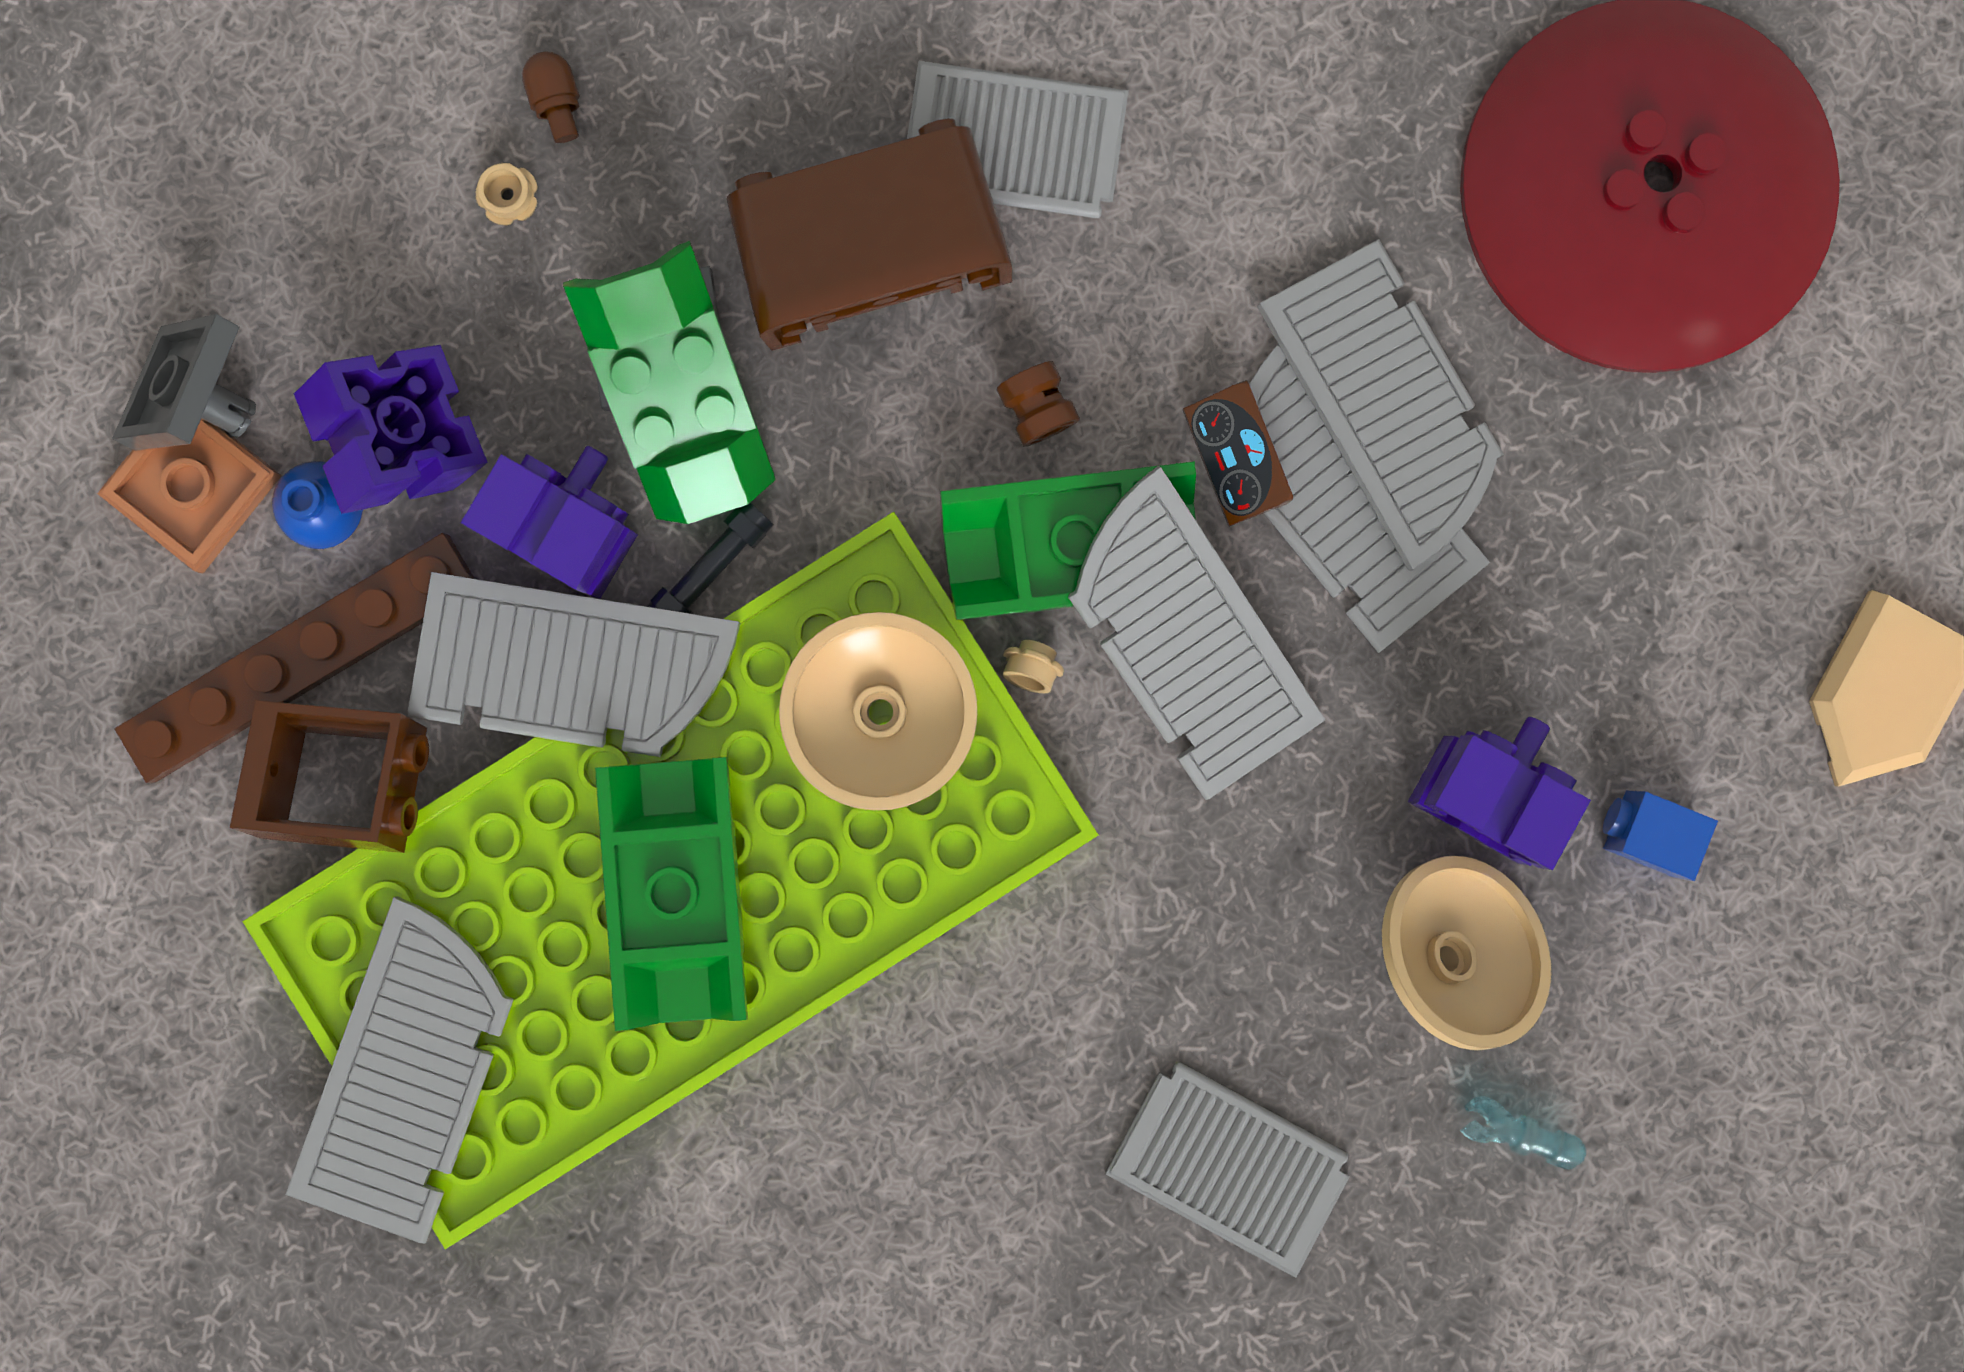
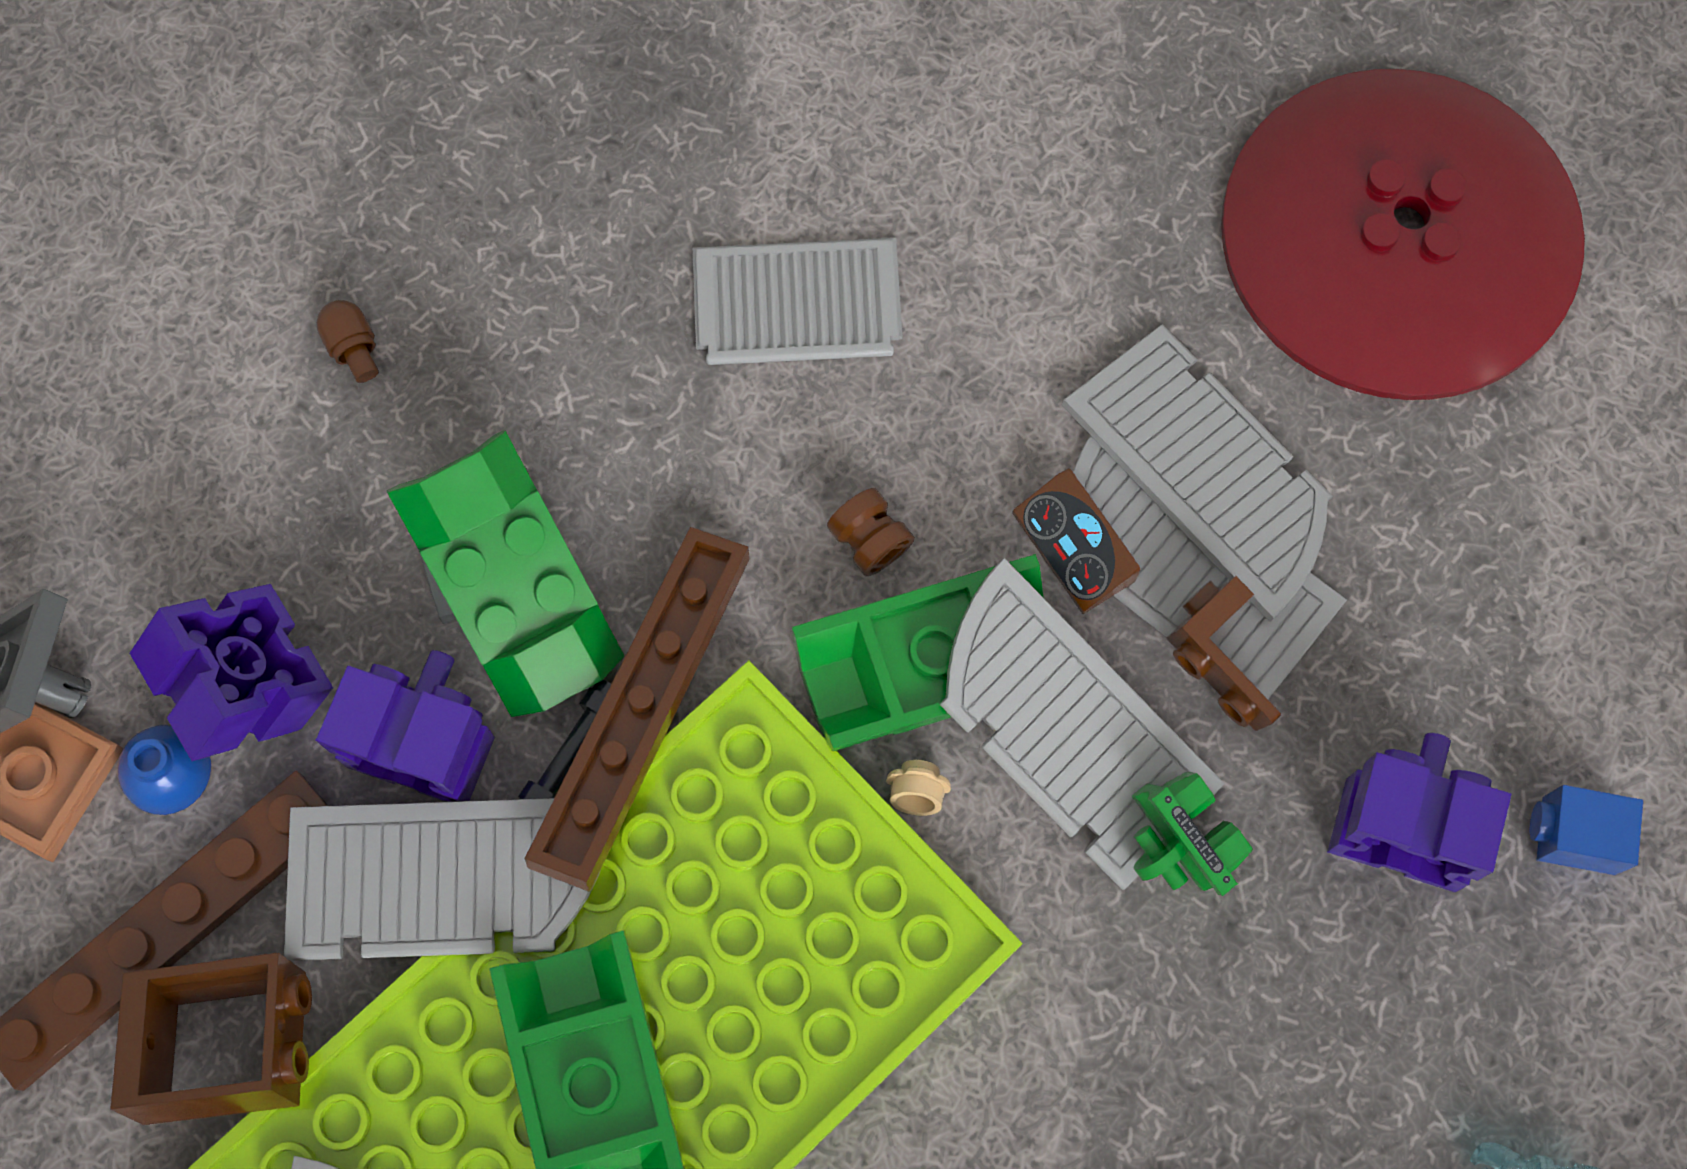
camera: 10 degrees left, 15 degrees down
tan plate [476,163,538,226] -> none
reddish brown windscreen [726,118,1012,351] -> none
tan dish [779,612,977,810] -> none
tan dish [1382,856,1551,1050] -> none
none -> reddish brown plate [524,527,750,892]
none -> green hips [1131,772,1253,896]
none -> reddish brown bracket [1166,576,1281,731]

